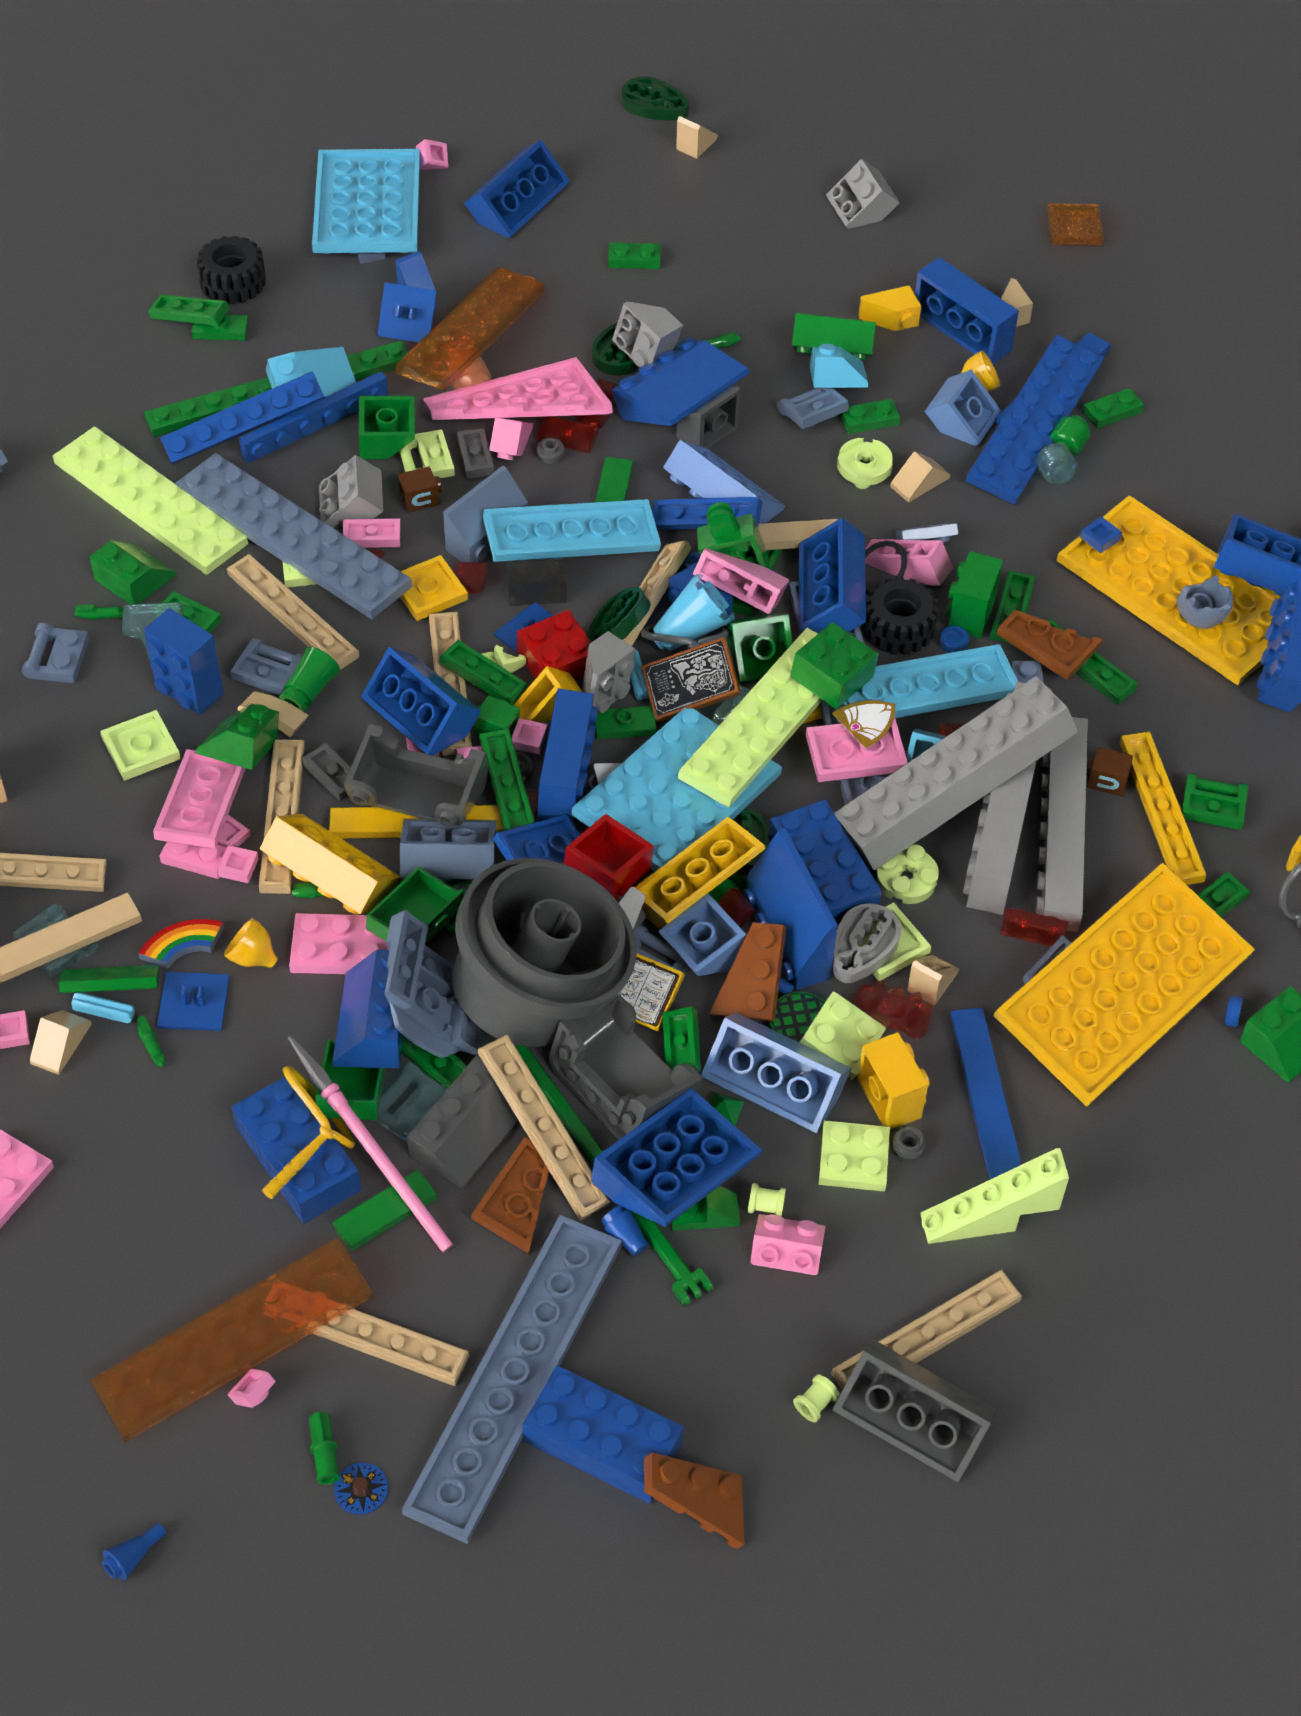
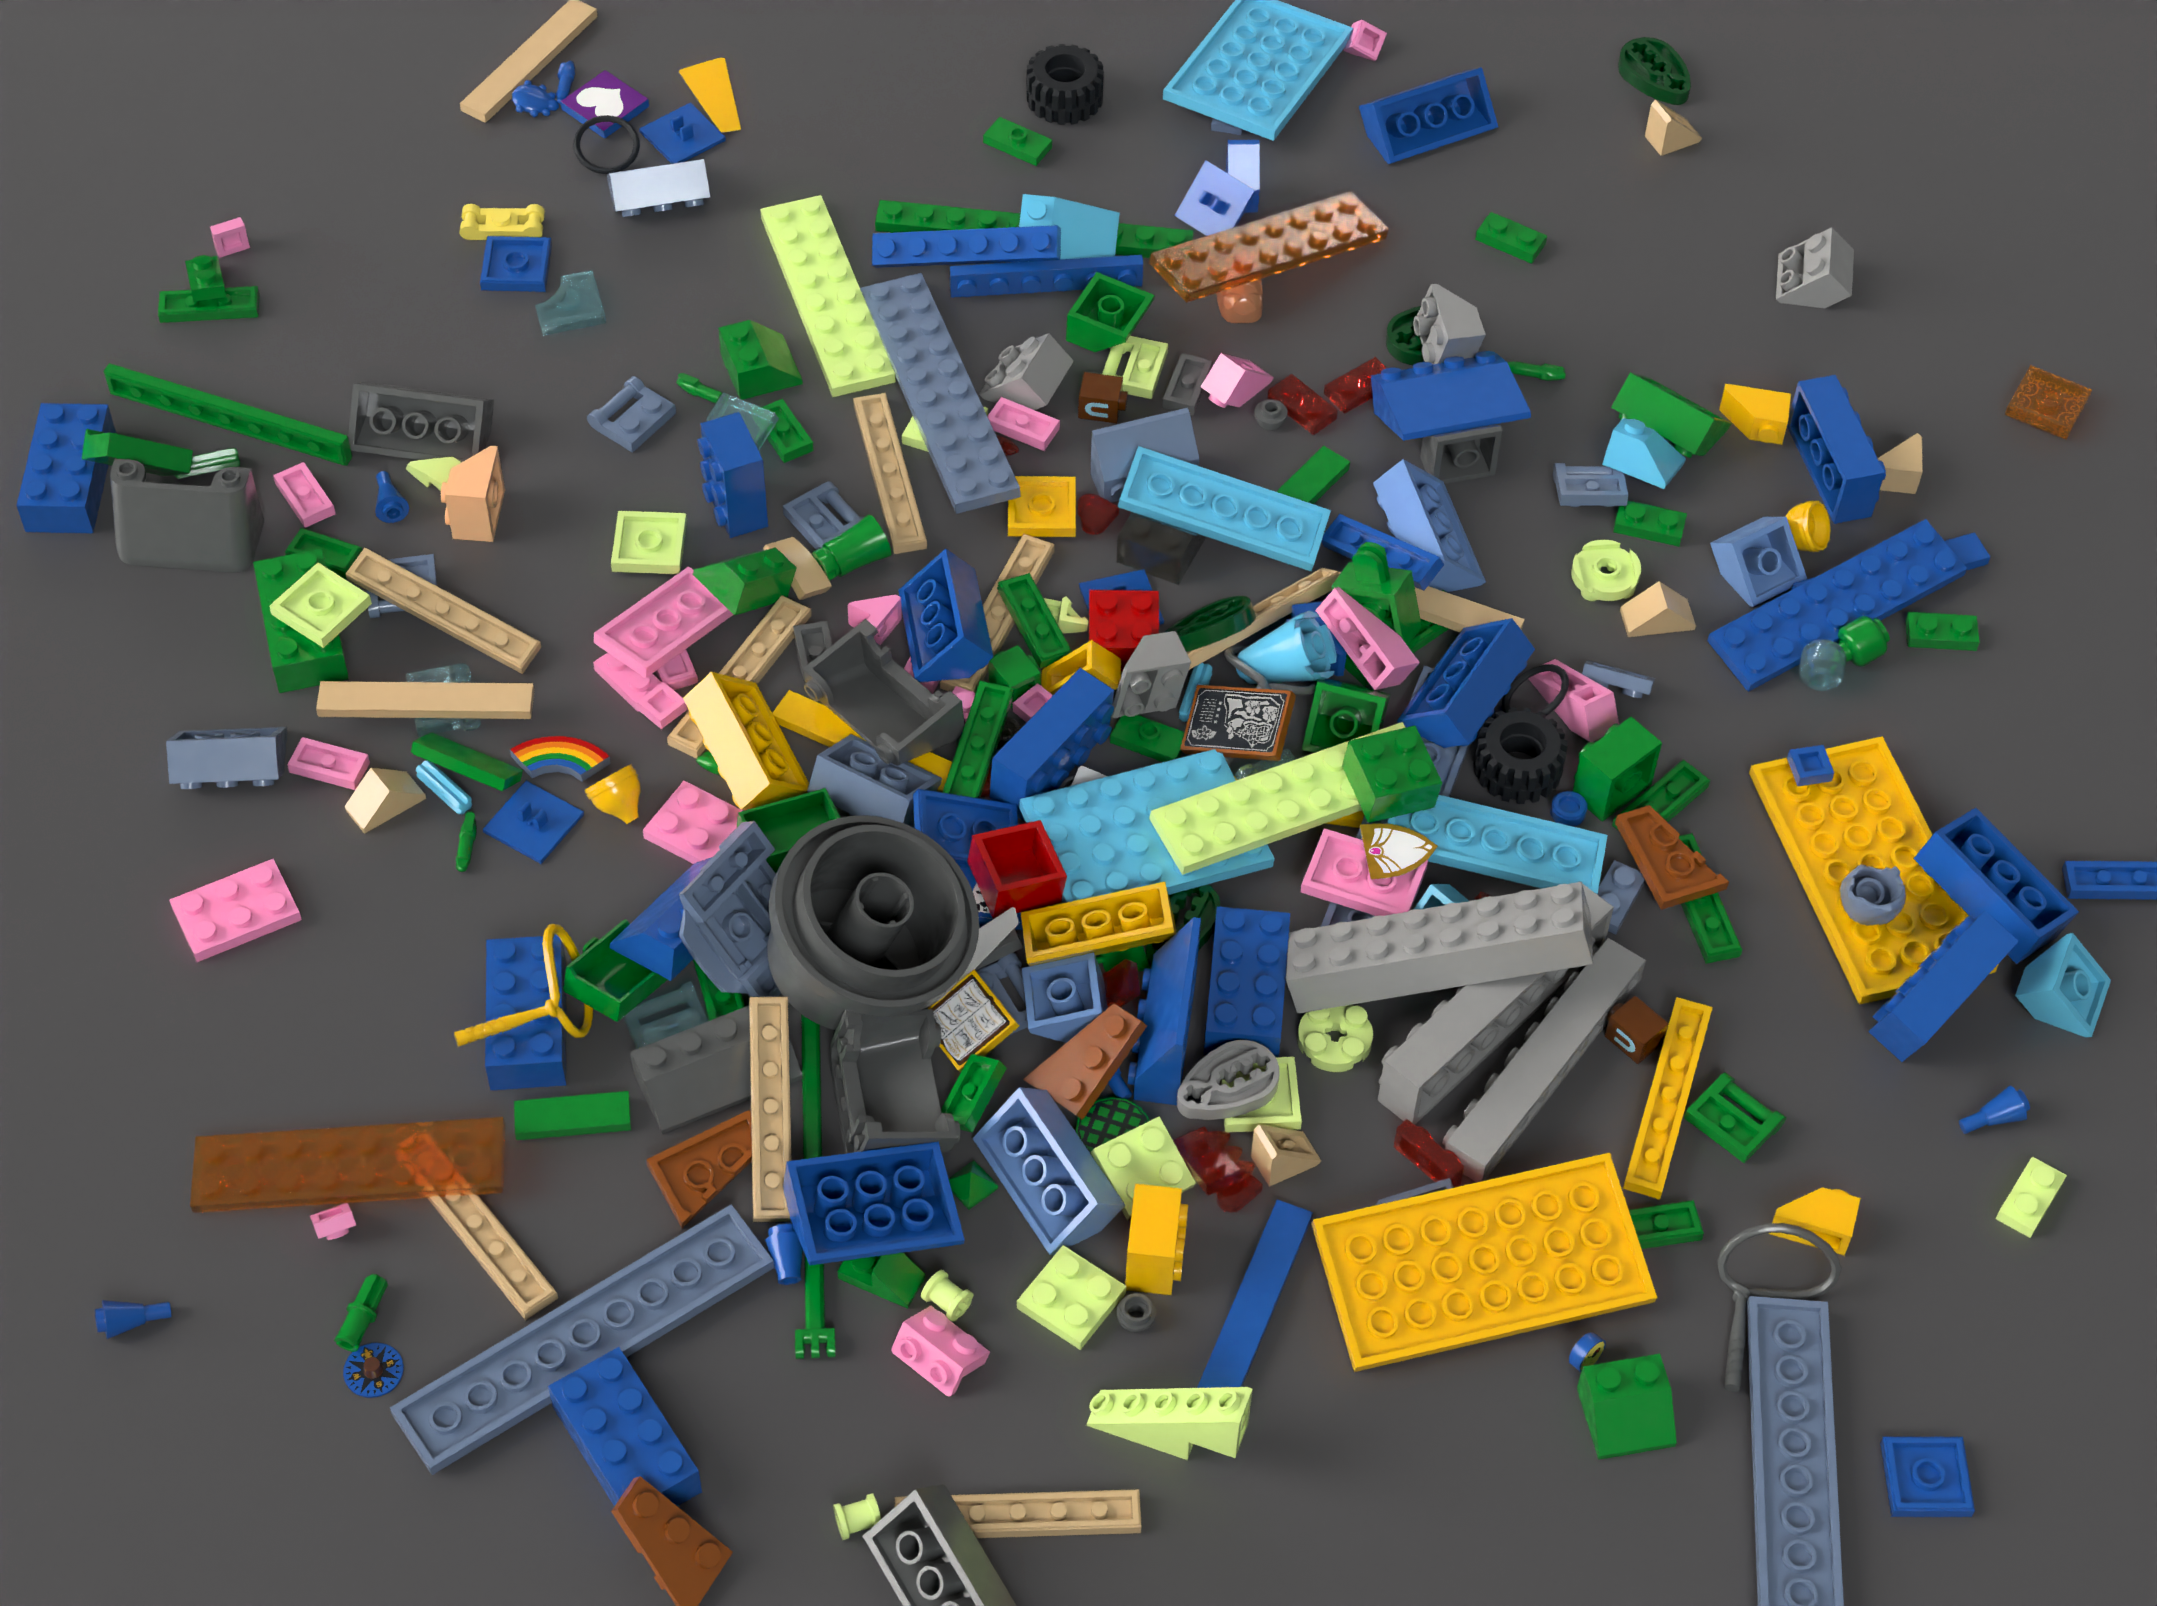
camera: 30 degrees right, 0 degrees up
green tile [148,294,230,326] -> none
bright pink piece [288,1036,454,1253] -> none
bright pink wing [423,357,613,420] -> none
none -> bright pink slope [848,594,902,645]

